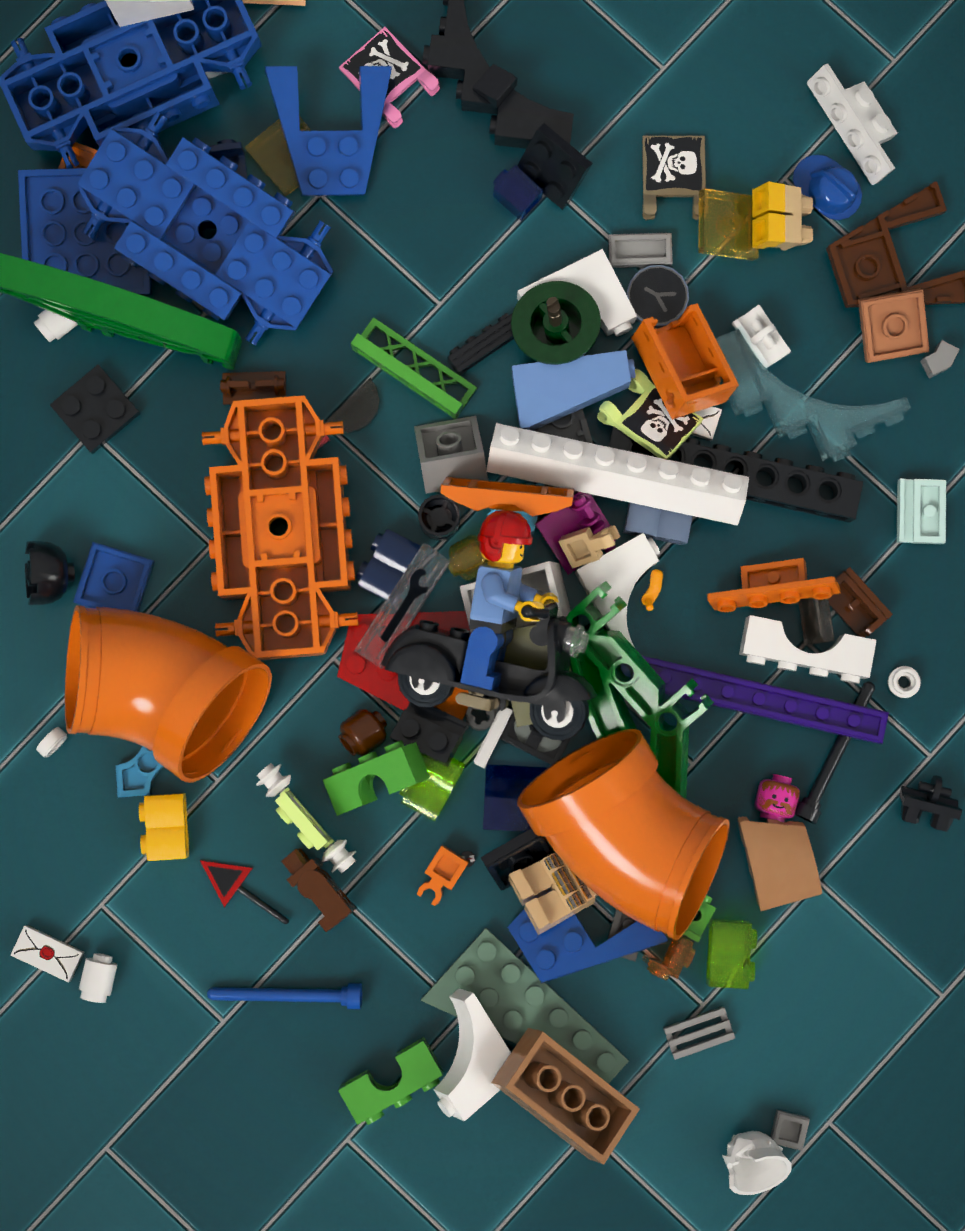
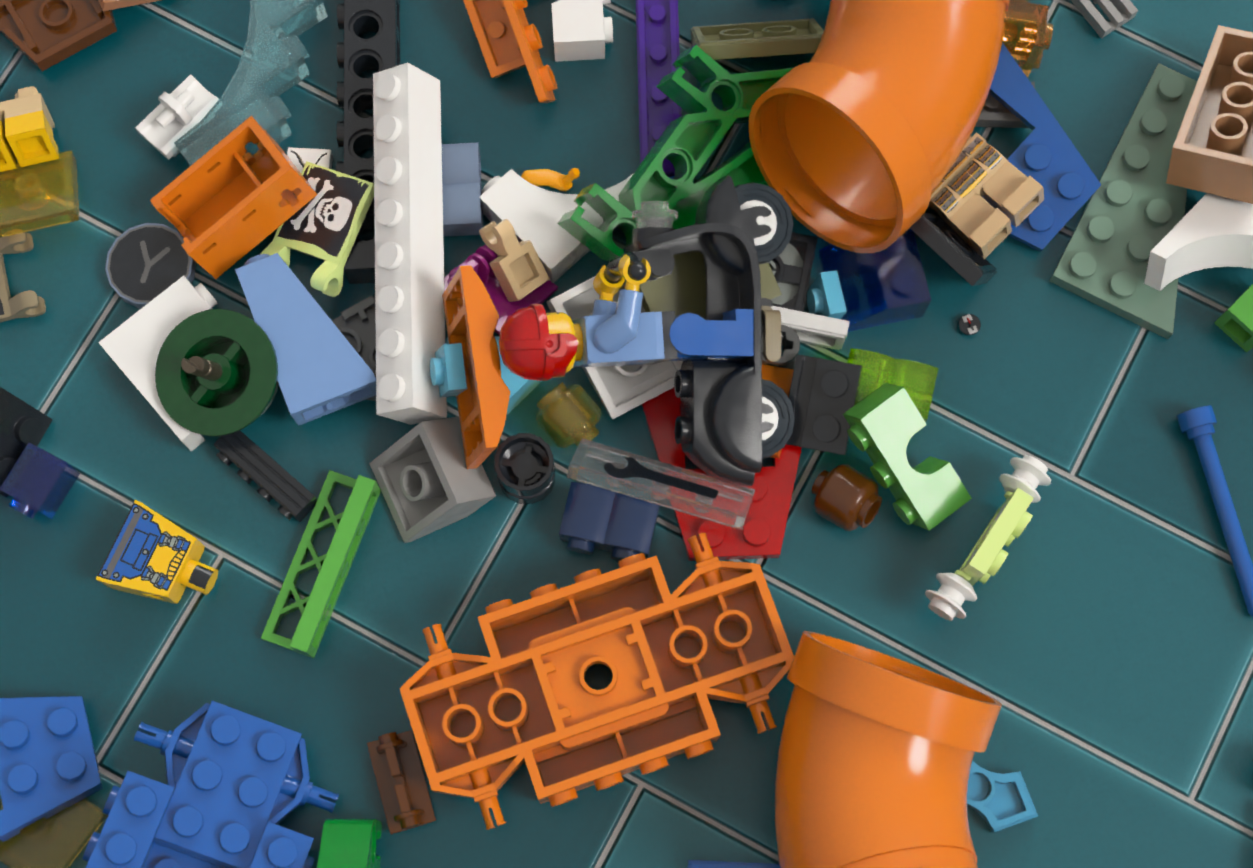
camera: 105 degrees left, 10 degrees down
yellow brick [139,793,189,861] -> none
piece [200,860,289,924] -> none
reddish brown hips [281,848,357,932] -> none
clear smoke tile [326,378,380,433] -> none
orange plate [417,844,469,906] -> none
light grey tile [608,233,673,268] -> none
none -> torso [96,500,218,604]
none -> medium azure plate [430,343,467,397]
none -> olive tile [690,18,824,60]
none -> medium azure plate [807,270,847,319]

